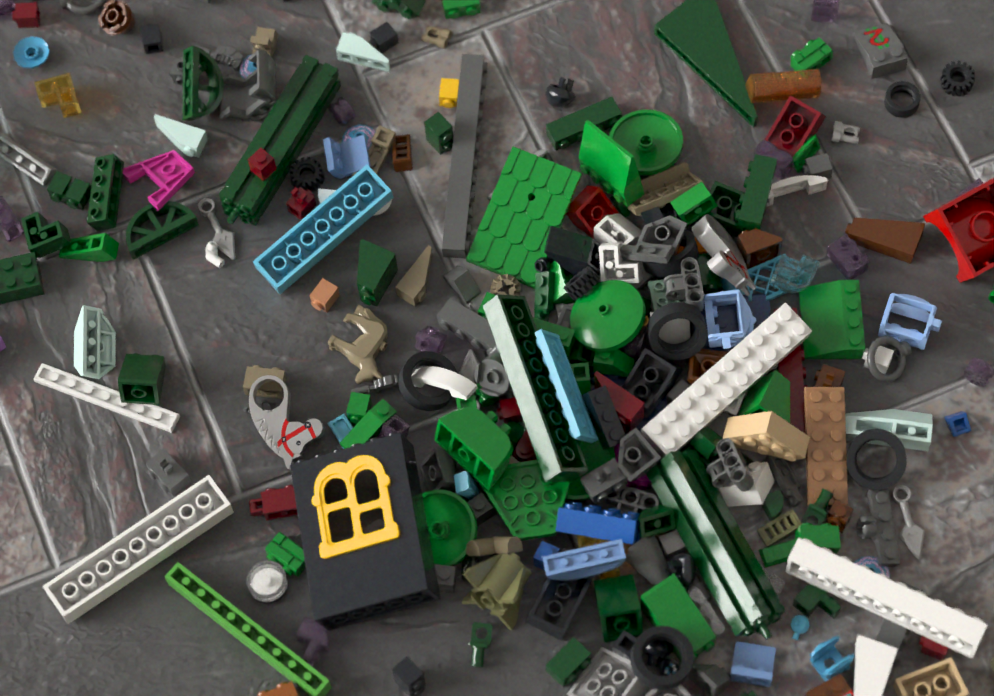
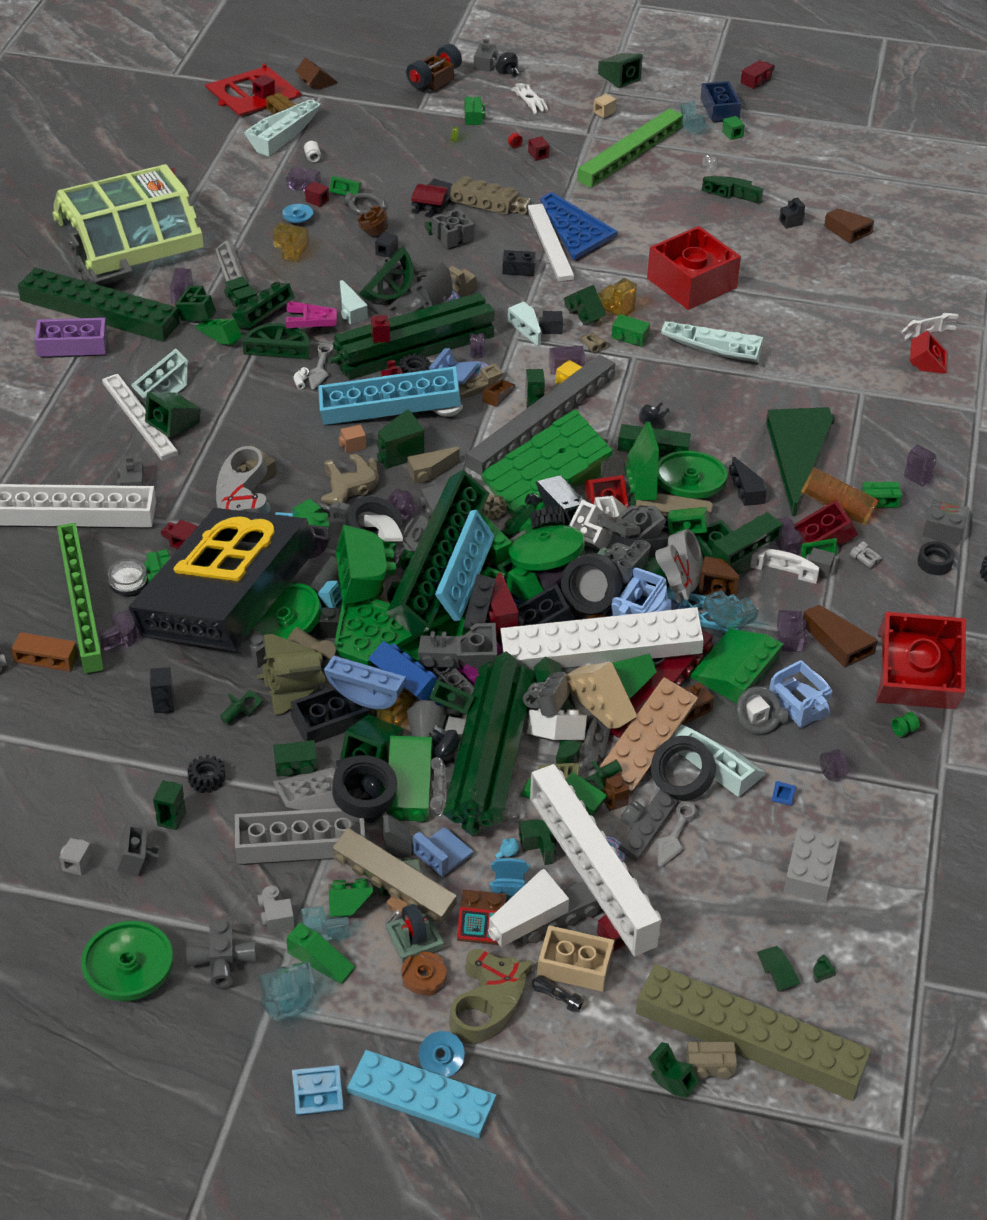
camera: 30 degrees right, 20 degrees down
none -> clear purple brick [549,346,585,374]
none -> black slope [729,457,767,506]

